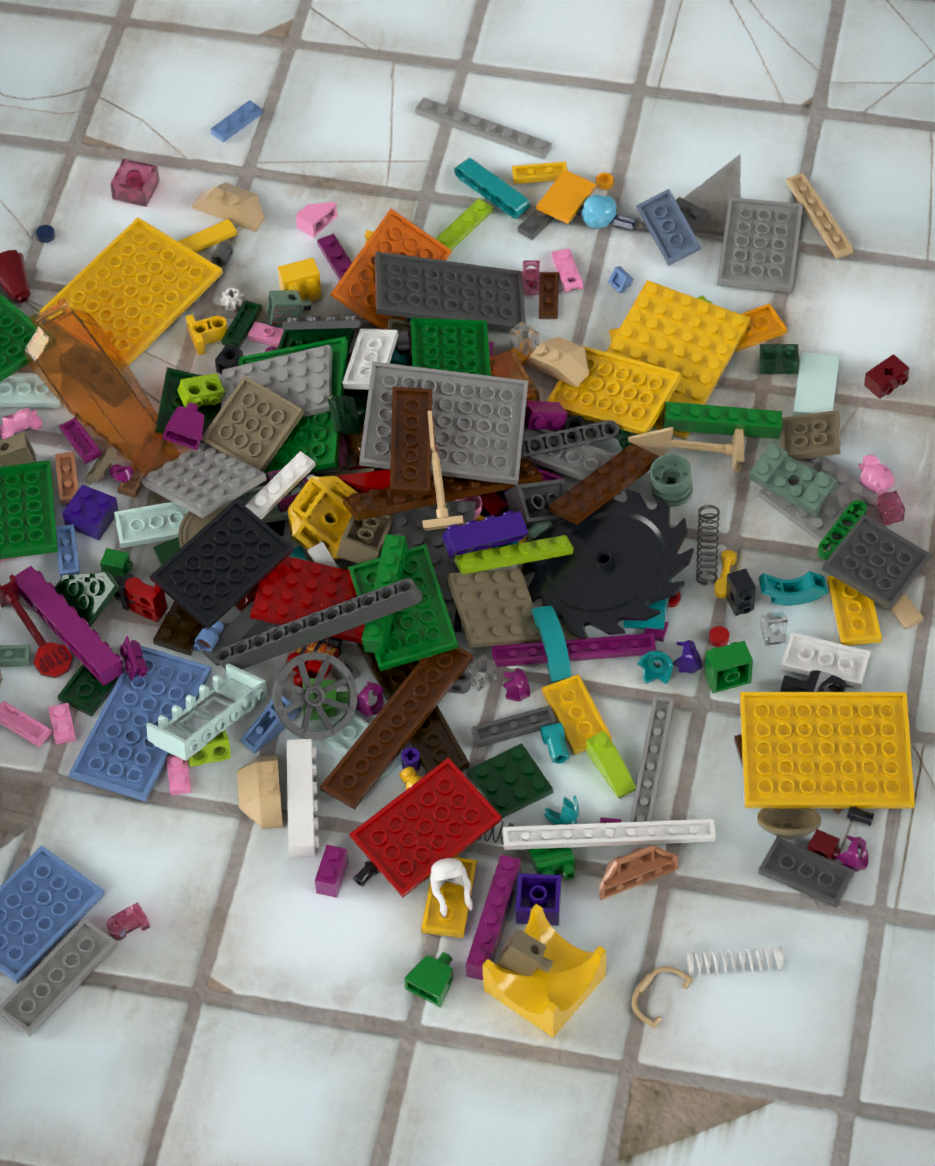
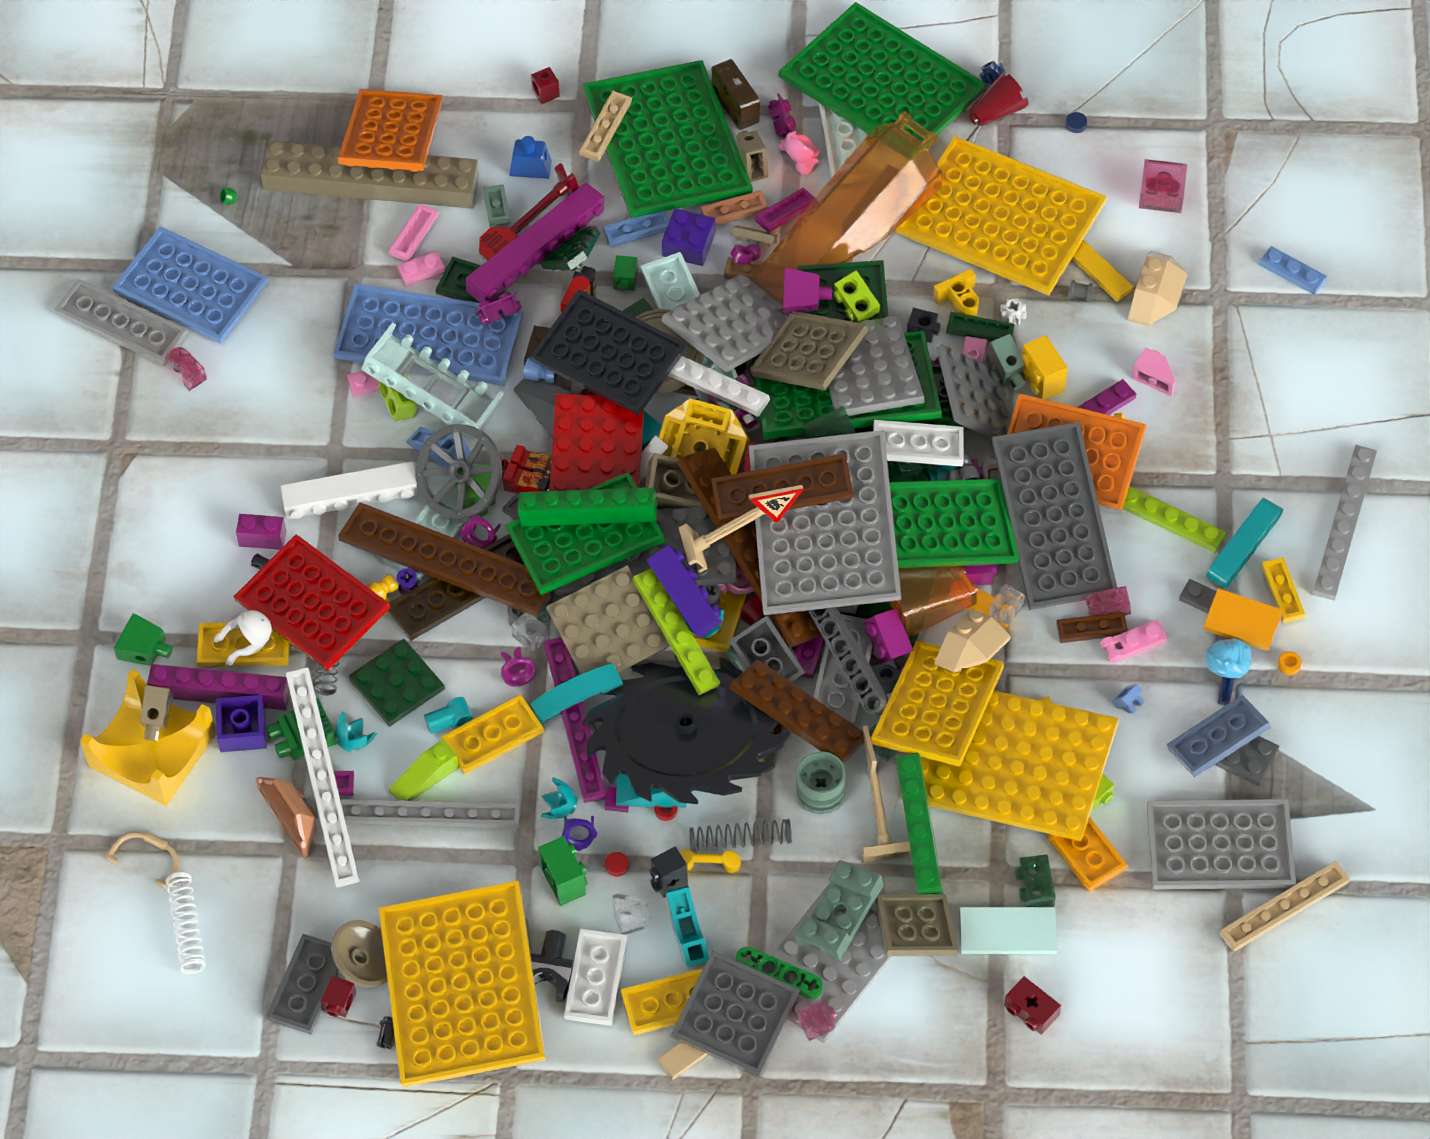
camera: 80 degrees right, 5 degrees up
dark grey beam [215,578,423,671] -> none
tan wedge [237,754,283,829] -> none
dark grey plate [471,705,557,748] -> none
magenta piece [837,835,868,872] -> none
bright pink hair [858,455,894,496] -> none

